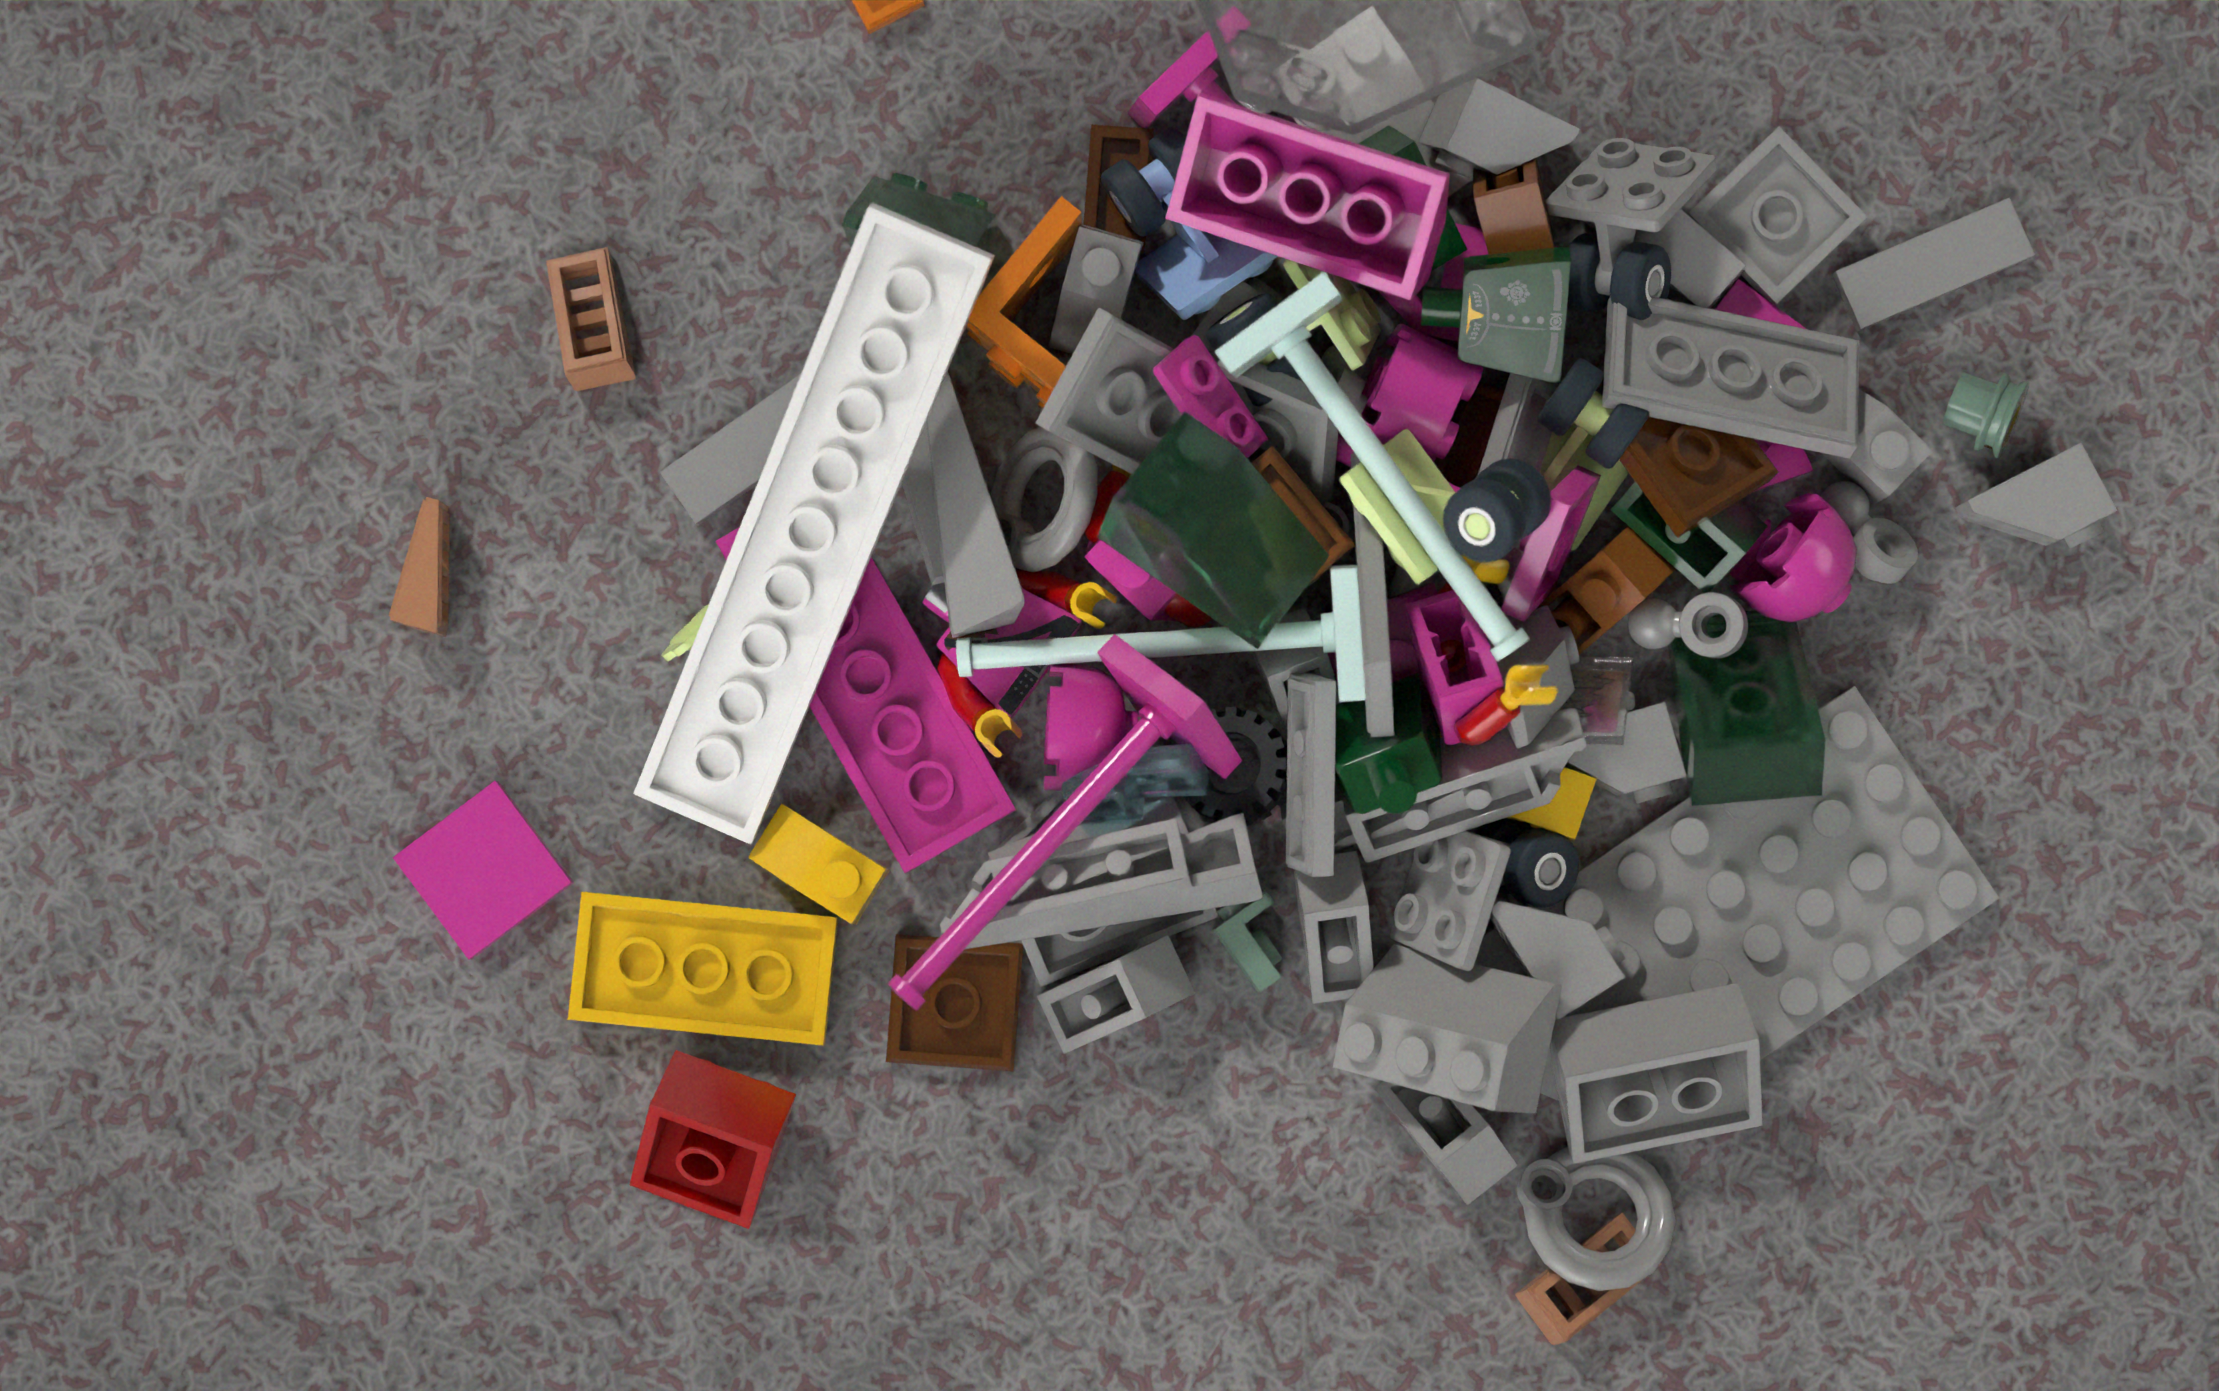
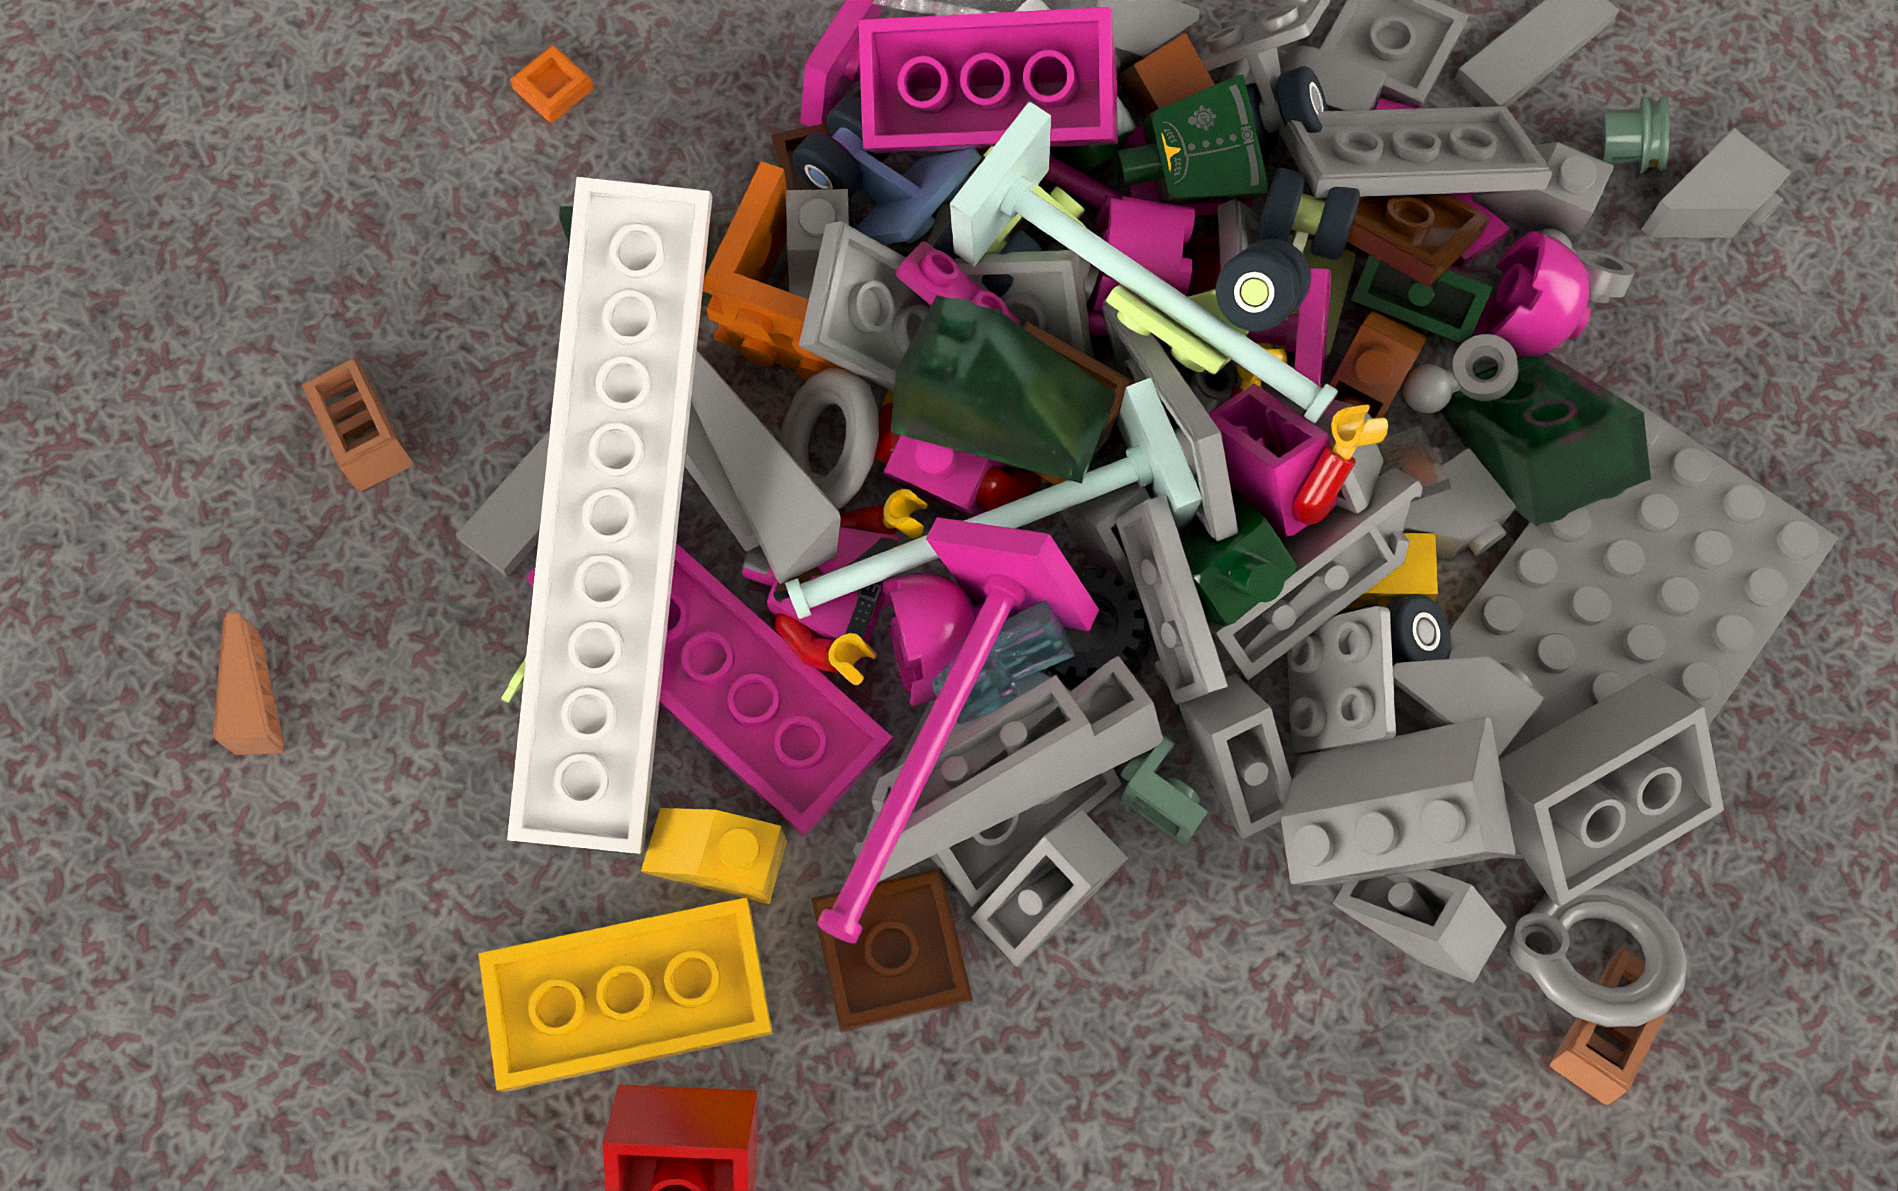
camera: 20 degrees left, 15 degrees down
dark pink tile [392,781,574,960] -> none

